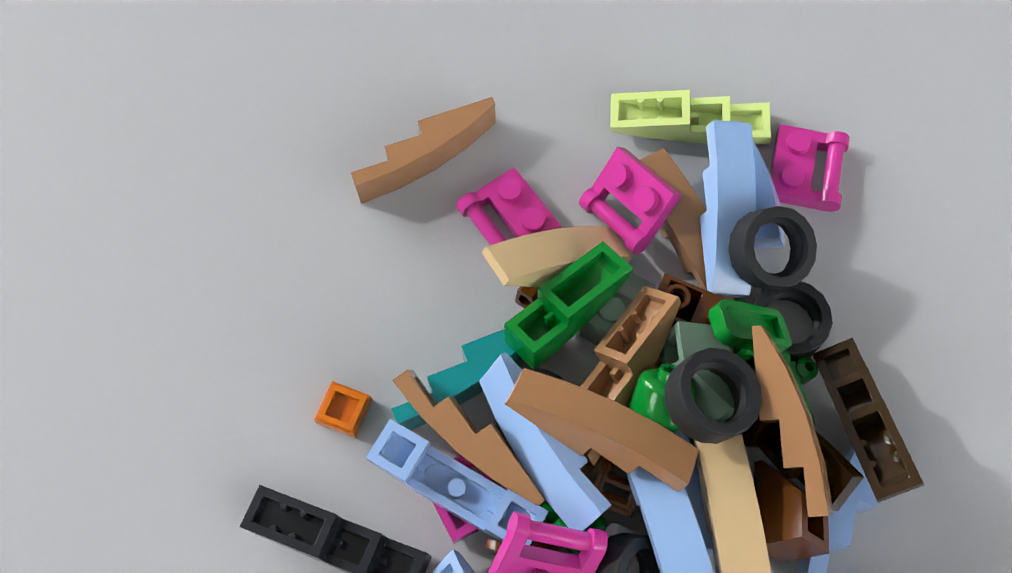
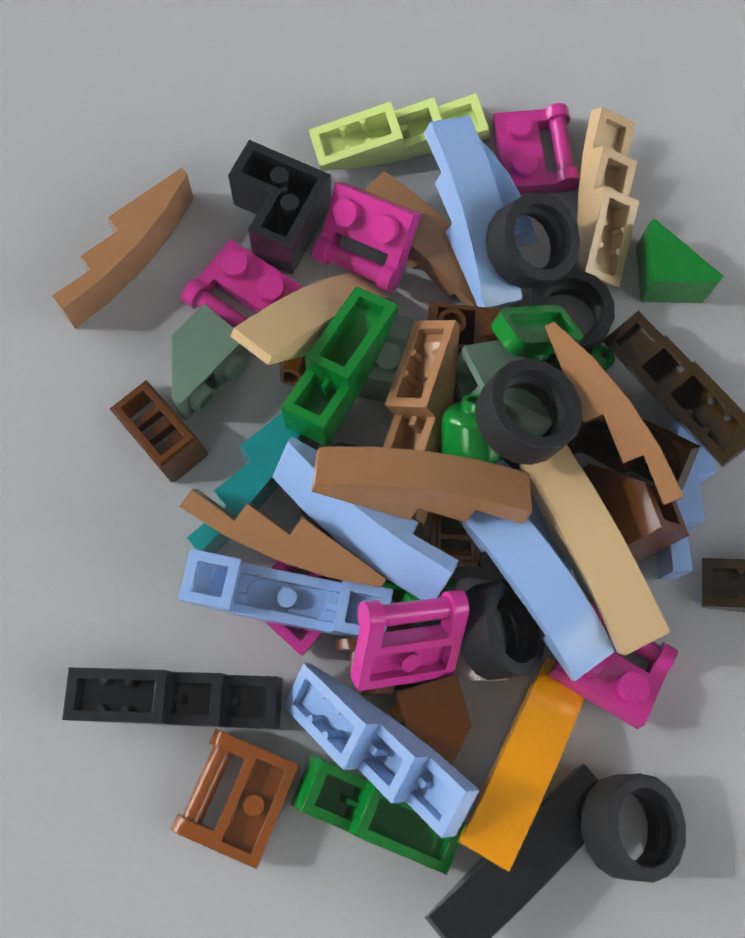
camera: 25 degrees left, 5 degrees up
orange tile [314,381,373,438] -> none
none -> reddish brown slope [110,380,208,482]
none -> sand green slope [171,304,250,420]
none -> black brick [228,140,331,275]
none -> tan slope [577,107,639,288]
none -> green slope [636,218,724,303]

